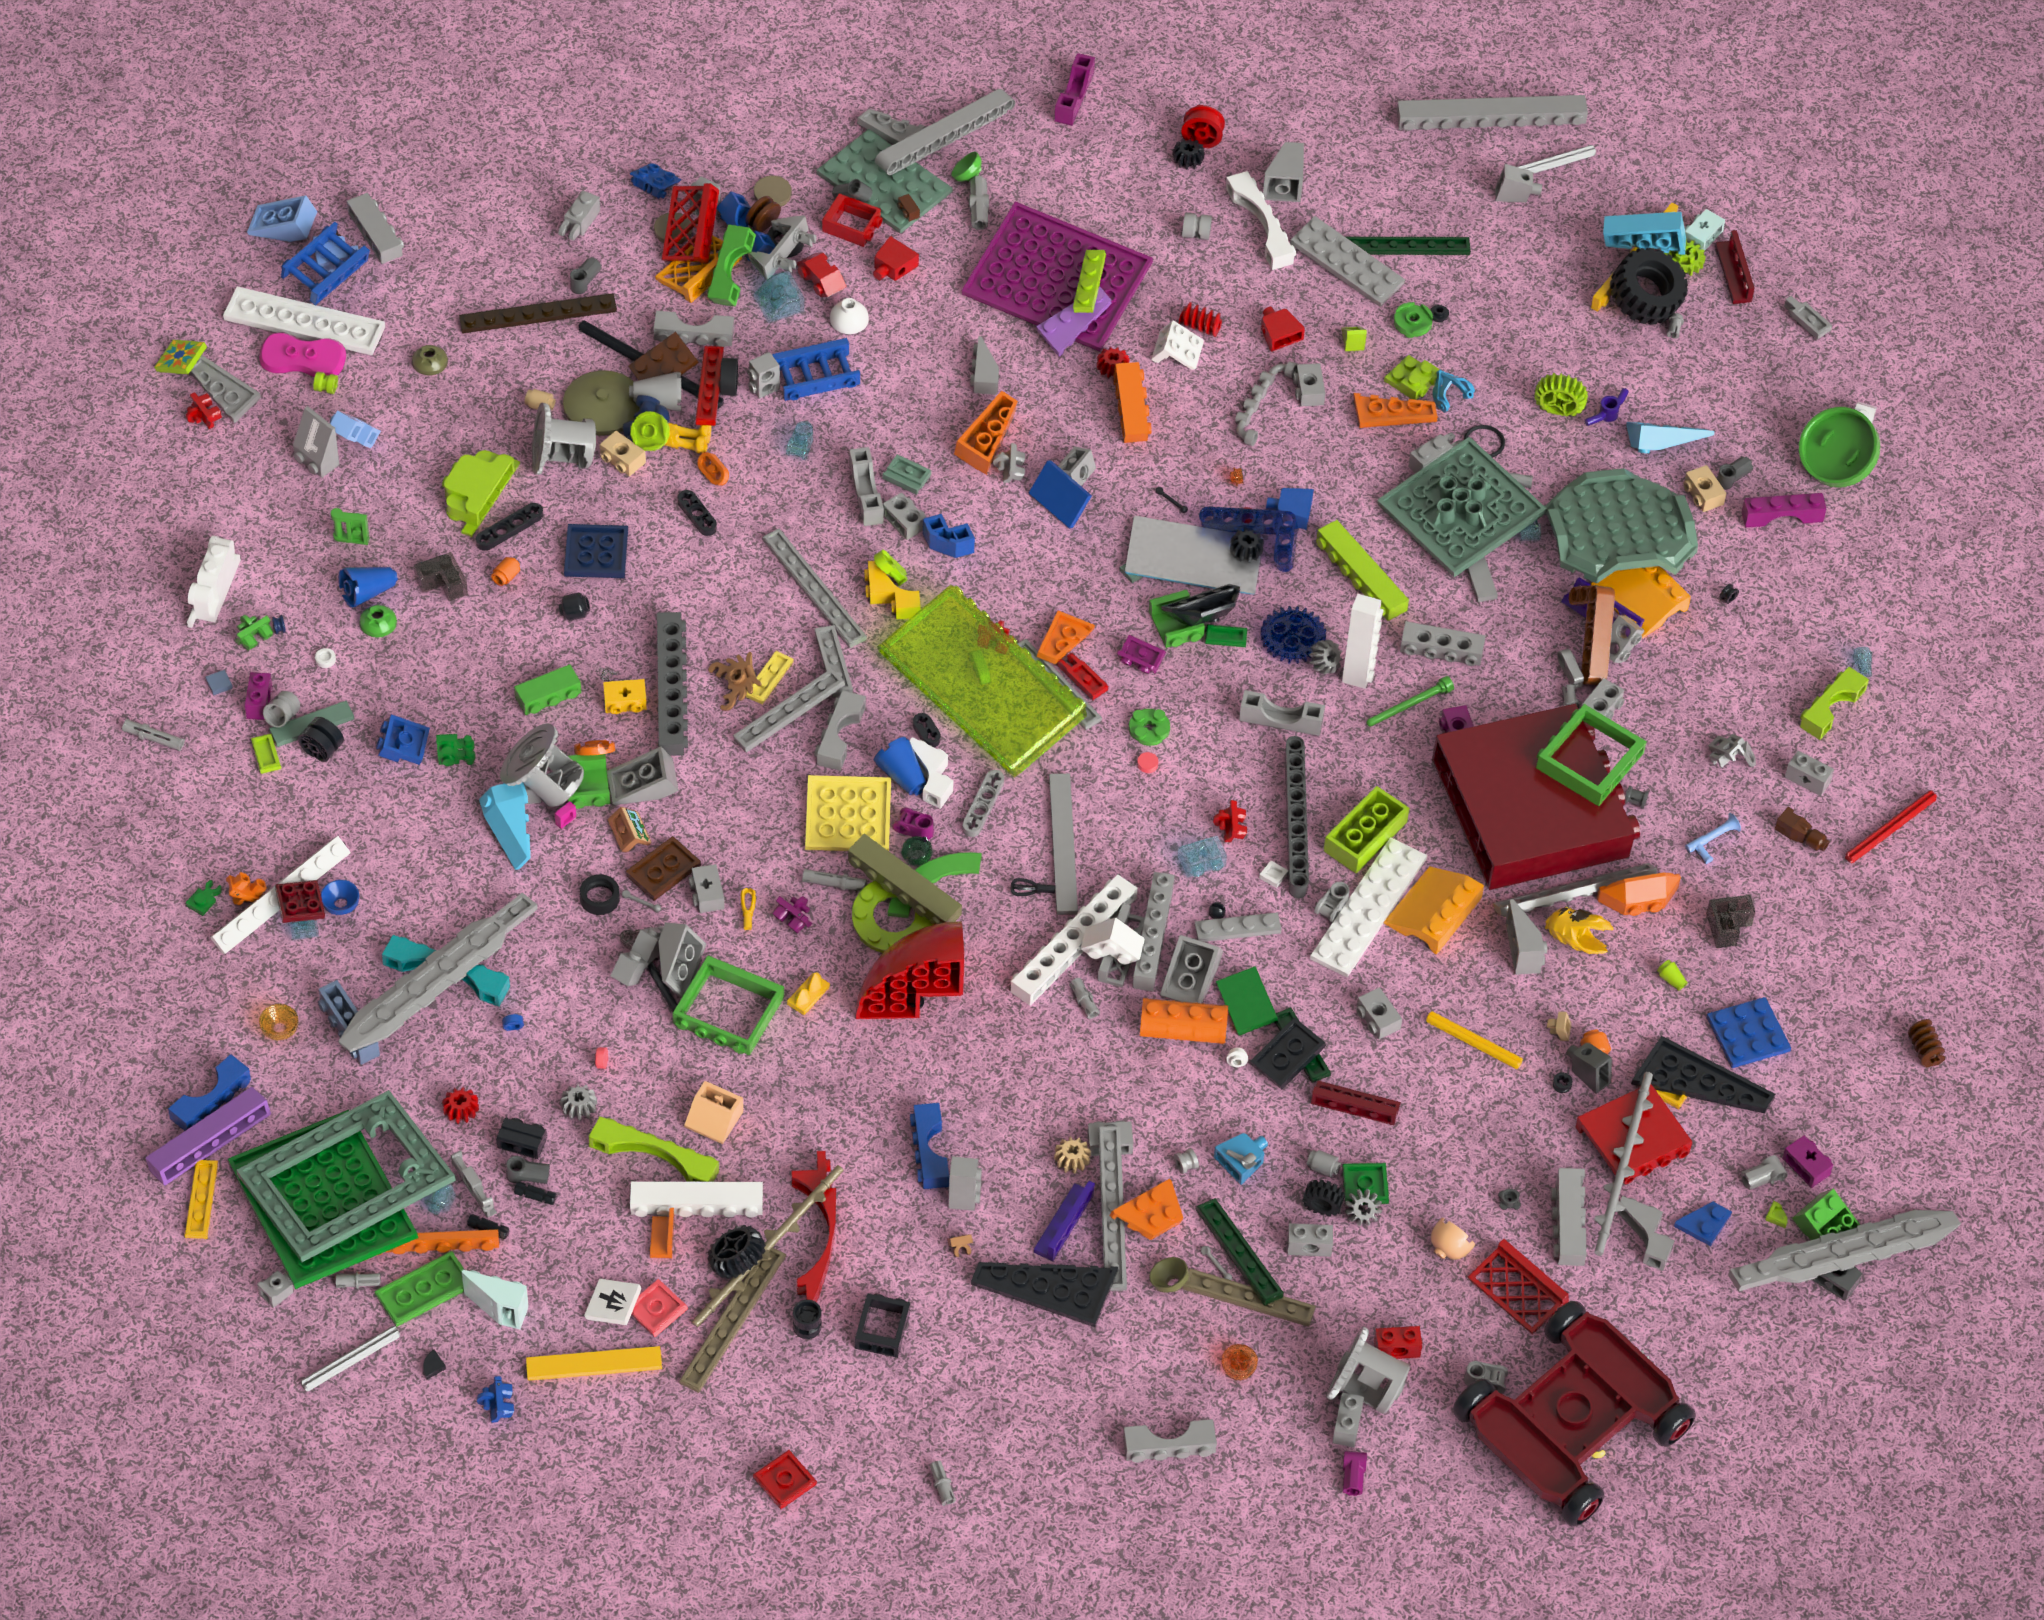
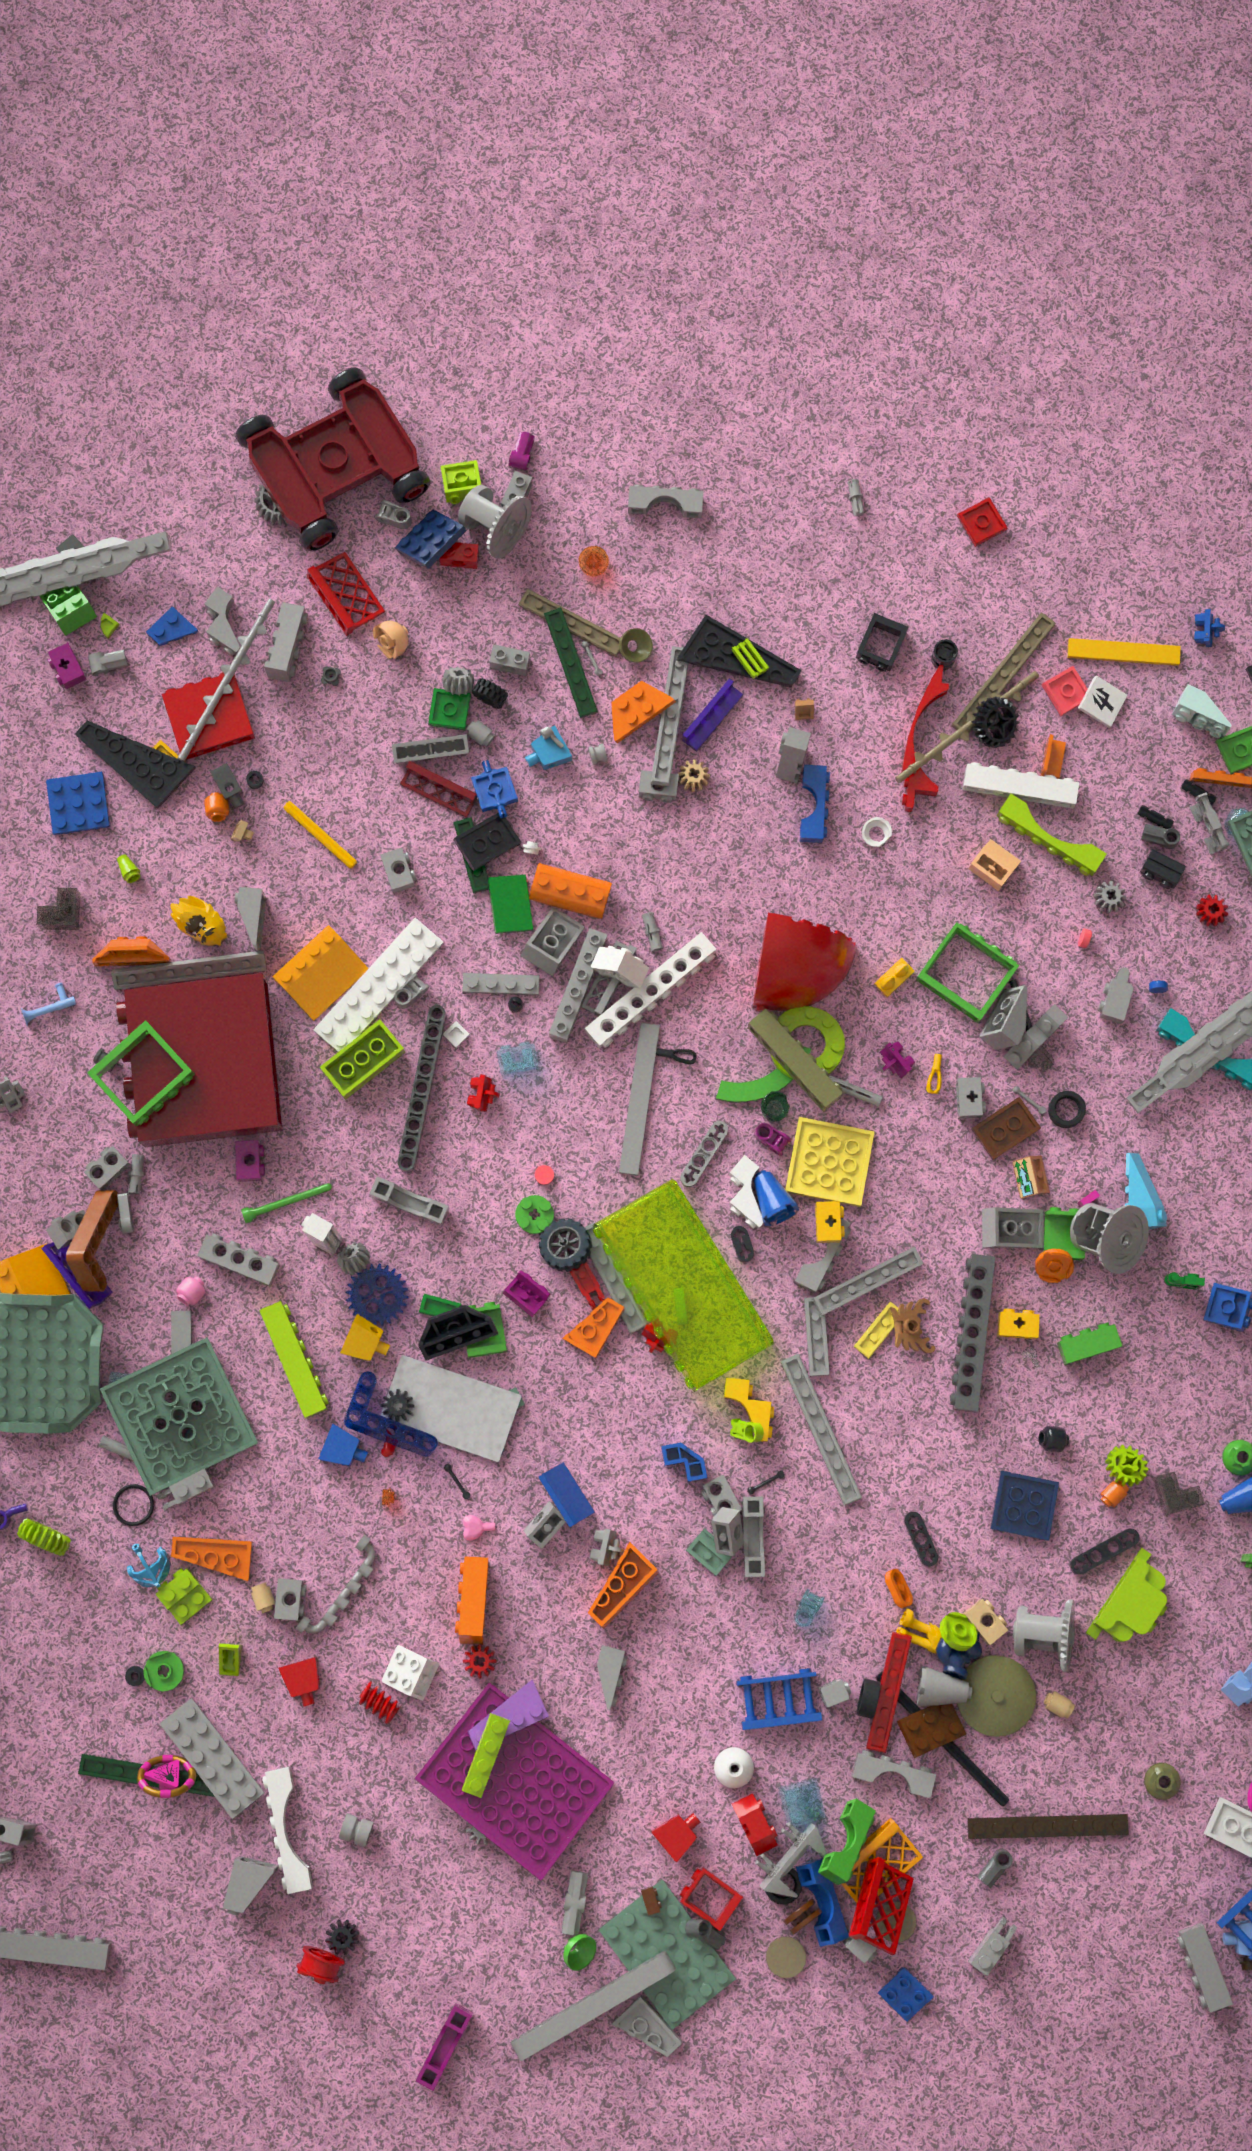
camera: 170 degrees left, 25 degrees up
none -> piece [137,1755,196,1798]
none -> bright pink head [176,1277,205,1306]
none -> tan brick [251,1582,275,1614]
none -> yellow torso [340,1314,390,1361]
none -> light grey brick [392,734,469,763]
none -> dark blue plate [395,509,467,569]
none -> lime plate [440,460,481,504]
none -> bright pink rock [463,1515,495,1541]
none -> blue plate [471,760,518,818]
none -> black wheel [539,1218,592,1272]
none -> light grey brick [711,1507,744,1556]
none -> lime tile [732,638,769,679]
none -> black hinge [747,1471,784,1494]
none -> yellow brick [815,1201,845,1243]
none -> white piece [862,817,892,847]
none -> light grey hinge [1098,967,1134,1024]
none -> lime gear [1105,1445,1148,1487]

